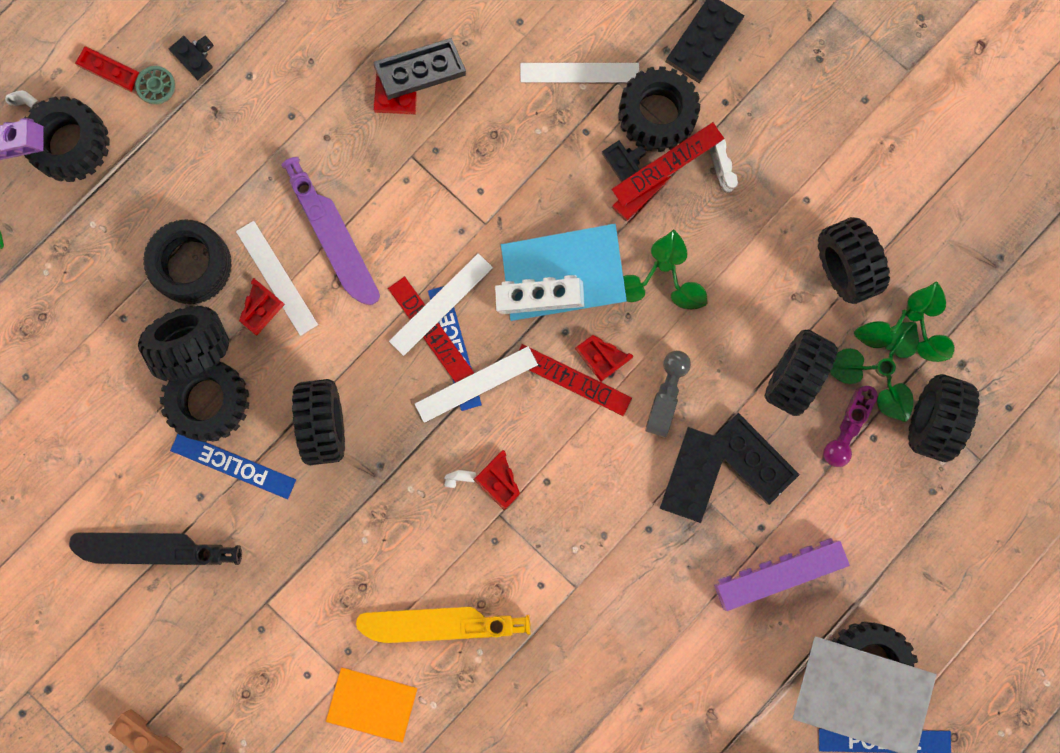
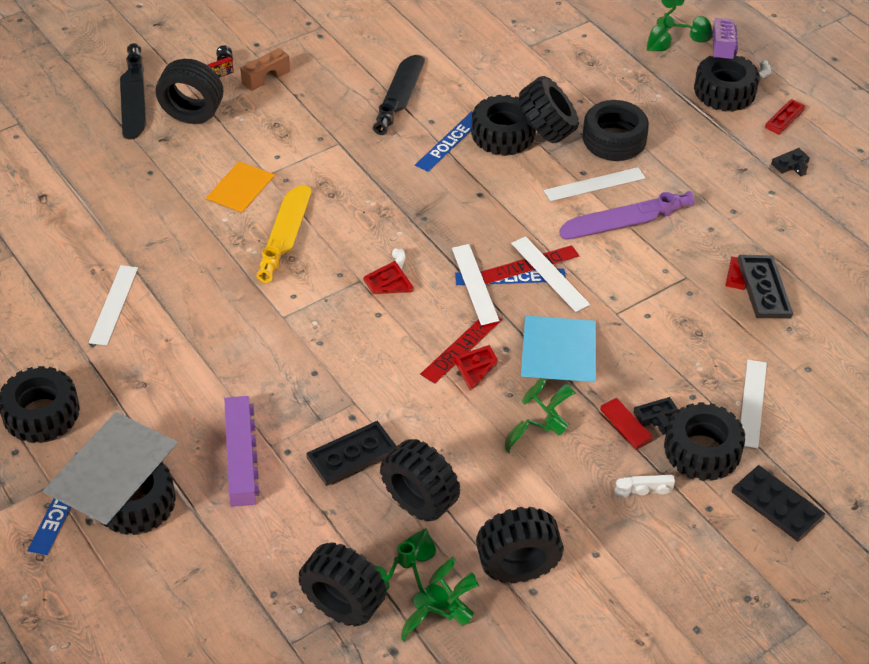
camera: 105 degrees right, 35 degrees down
sand green wheel [135,66,175,104] -> none
red wing [239,278,285,336] -> none
black tyre [292,379,345,466] -> none
white brick [495,275,584,314] -> none
red sticker [611,122,725,206] -> none
dark grey beam [645,350,691,438] -> none
black plate [660,427,729,523] -> none
magenta beam [824,386,878,467] -> none

